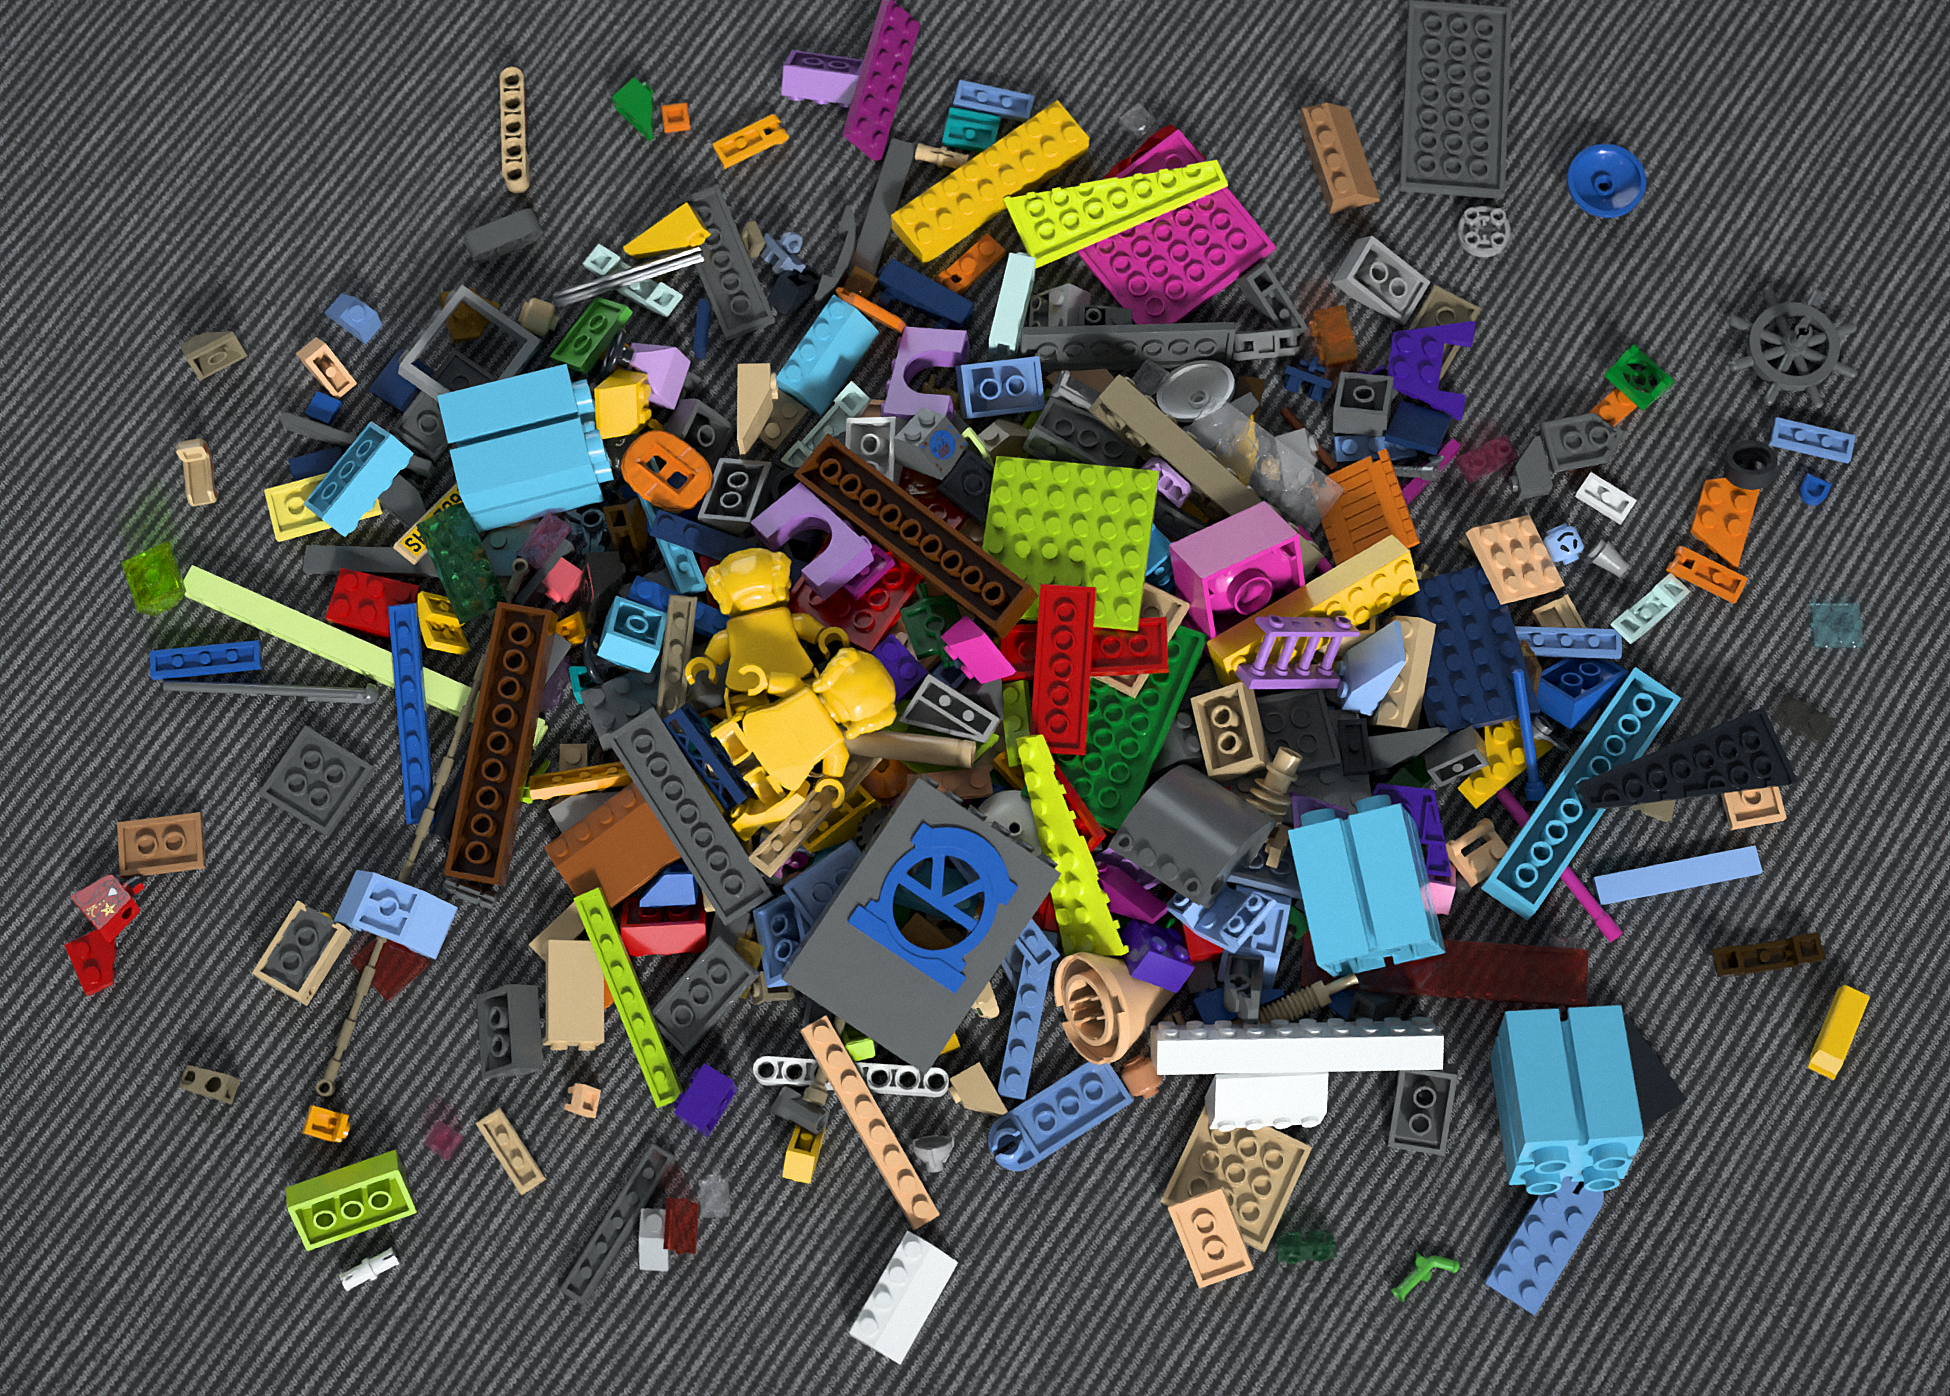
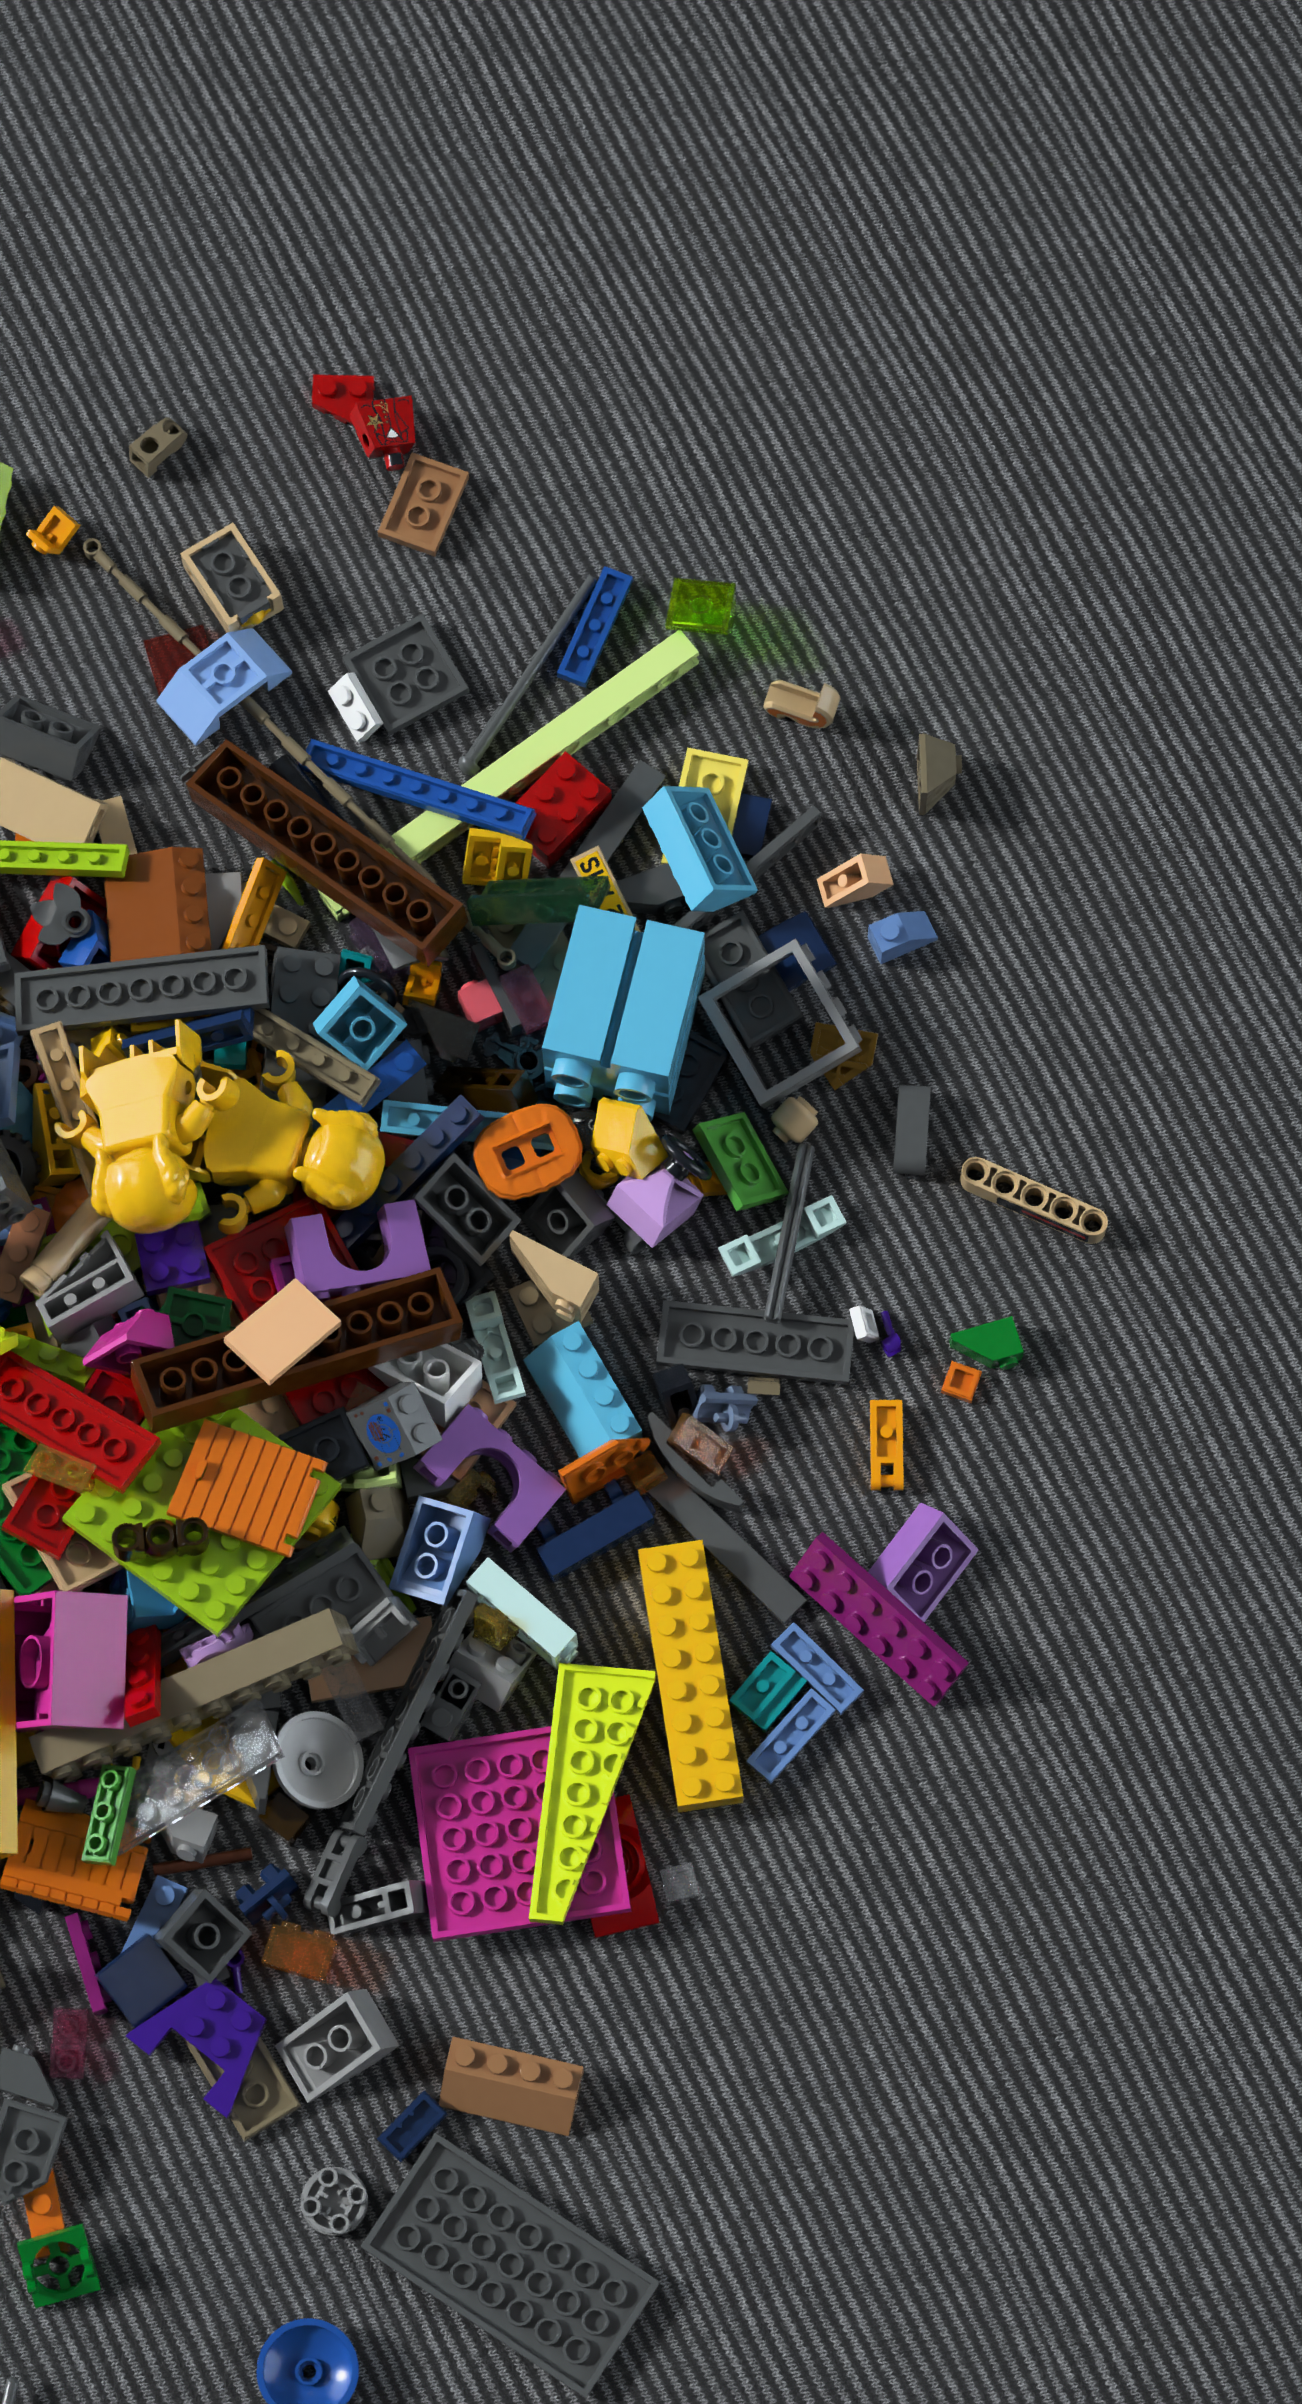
camera: 120 degrees right, 0 degrees up
blue tile [305,391,342,426] -> none
yellow slope [623,202,711,259] -> none
dark blue tile [693,299,711,359] -> none
tan pin [915,143,969,169] -> none
orange plate [935,233,1006,295] -> none
piece [1393,455,1444,481] -> none
none -> clear yellow hinge [23,1443,97,1493]
none -> dark grey plate [30,883,91,945]
none -> dark grey cone [35,1779,87,1815]
none -> bright green tile [81,1764,137,1866]
none -> dark brown piece [112,1517,209,1562]
none -> red plate [124,1624,161,1728]
none -> orange door [167,1419,328,1558]
none -> light nougat tile [224,1278,341,1386]
none -> white plate [328,673,384,742]
none -> dark blue plate [377,2090,449,2163]
none -> clear yellow bracket [474,1602,519,1651]
none -> clear orange plate [667,1413,735,1475]
none -> medium blue plate [771,1622,864,1715]
none -> white tile [849,1305,880,1343]
none -> dark purple hand [880,1311,902,1357]

